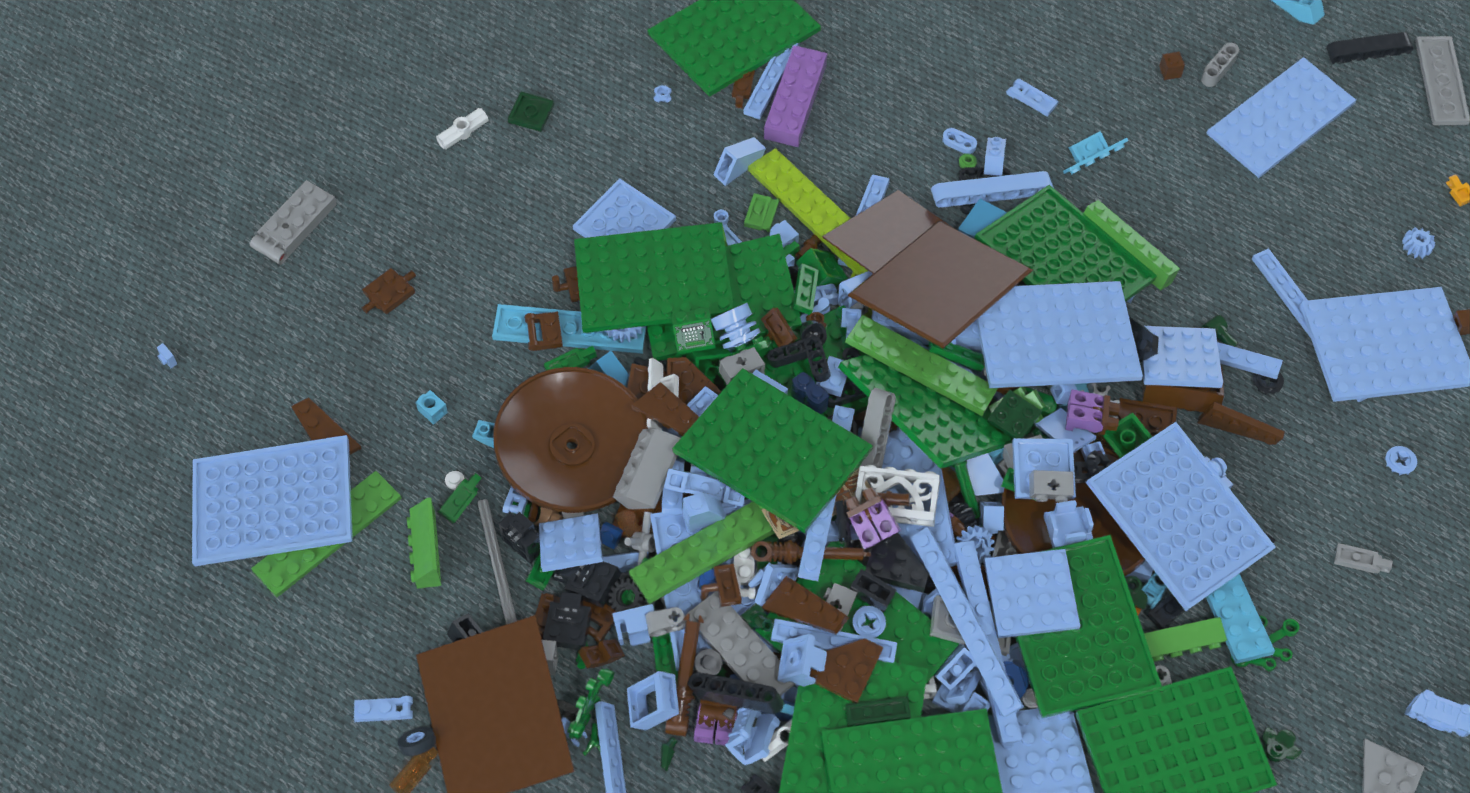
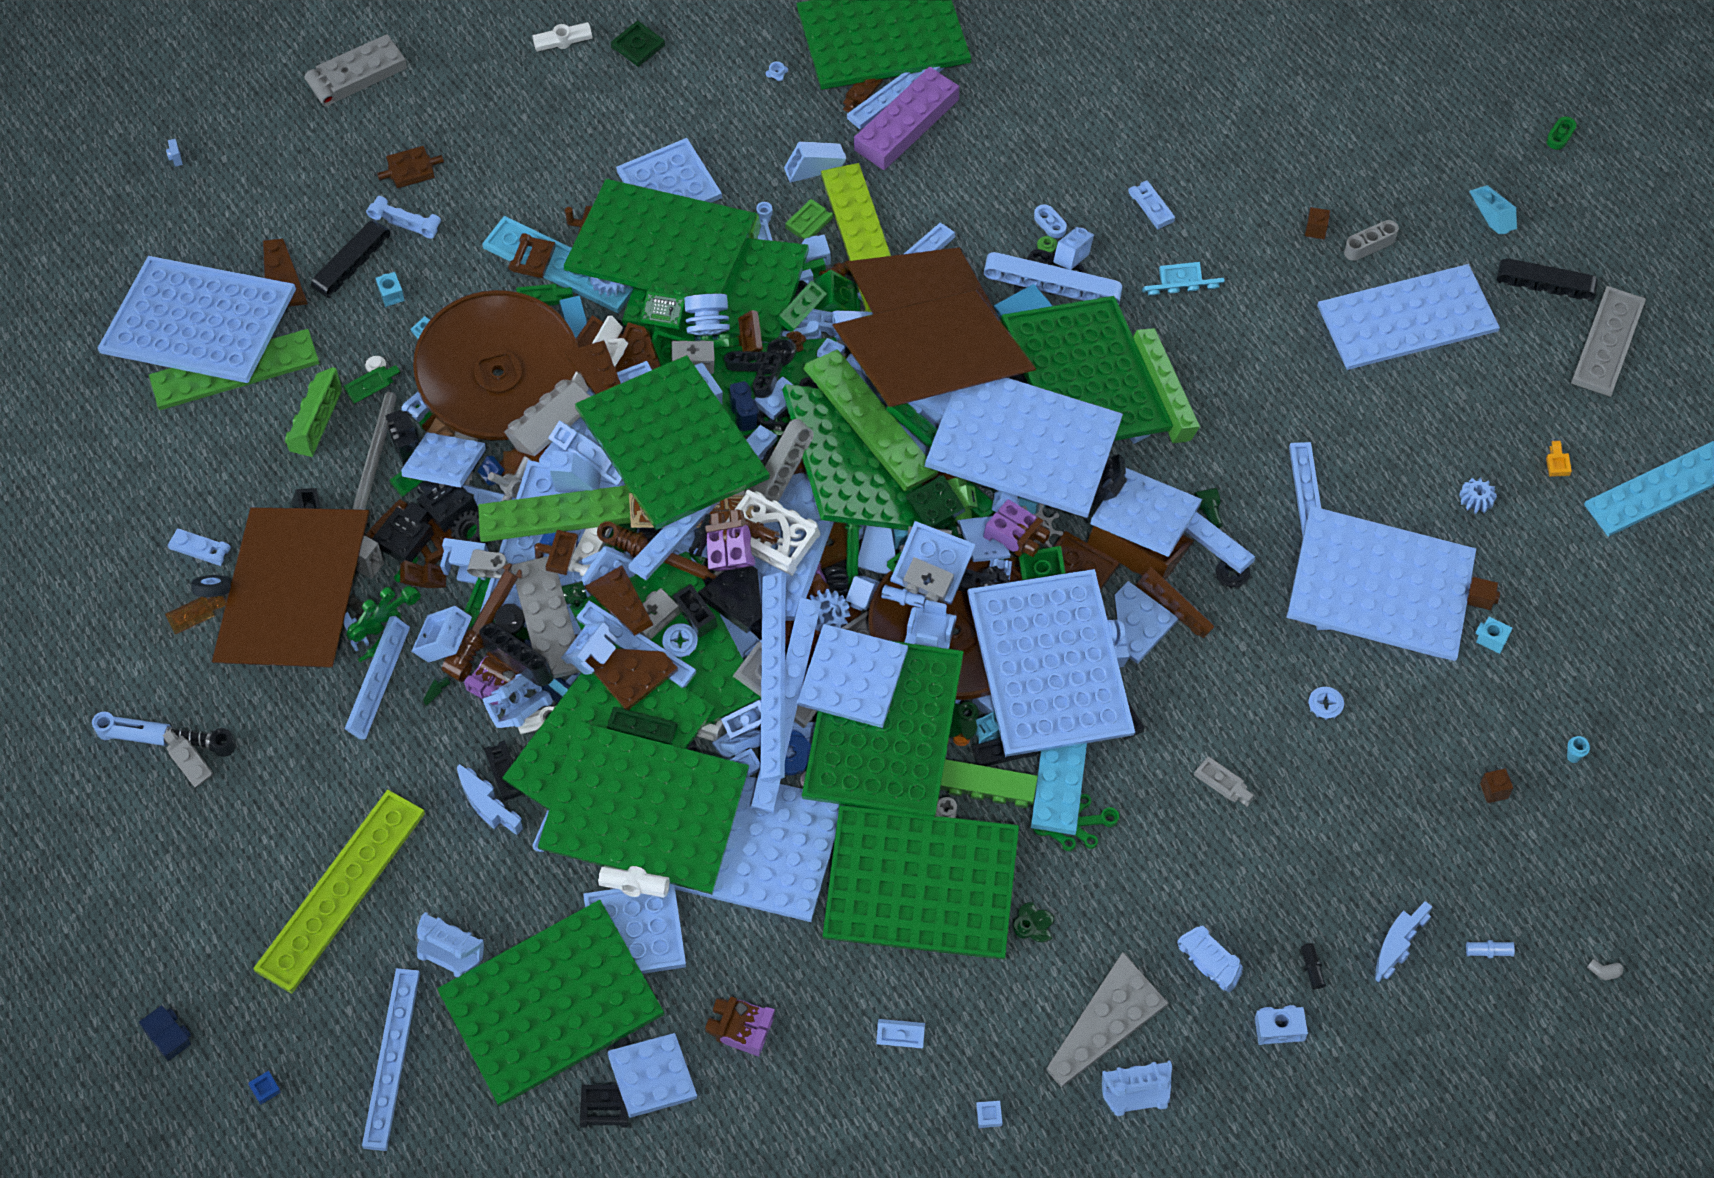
camera: 25 degrees right, 0 degrees up
none -> black beam [311,220,390,298]
none -> light blue plate [366,196,441,239]
none -> light blue pin [881,585,926,609]
none -> light blue plate [1114,581,1178,664]

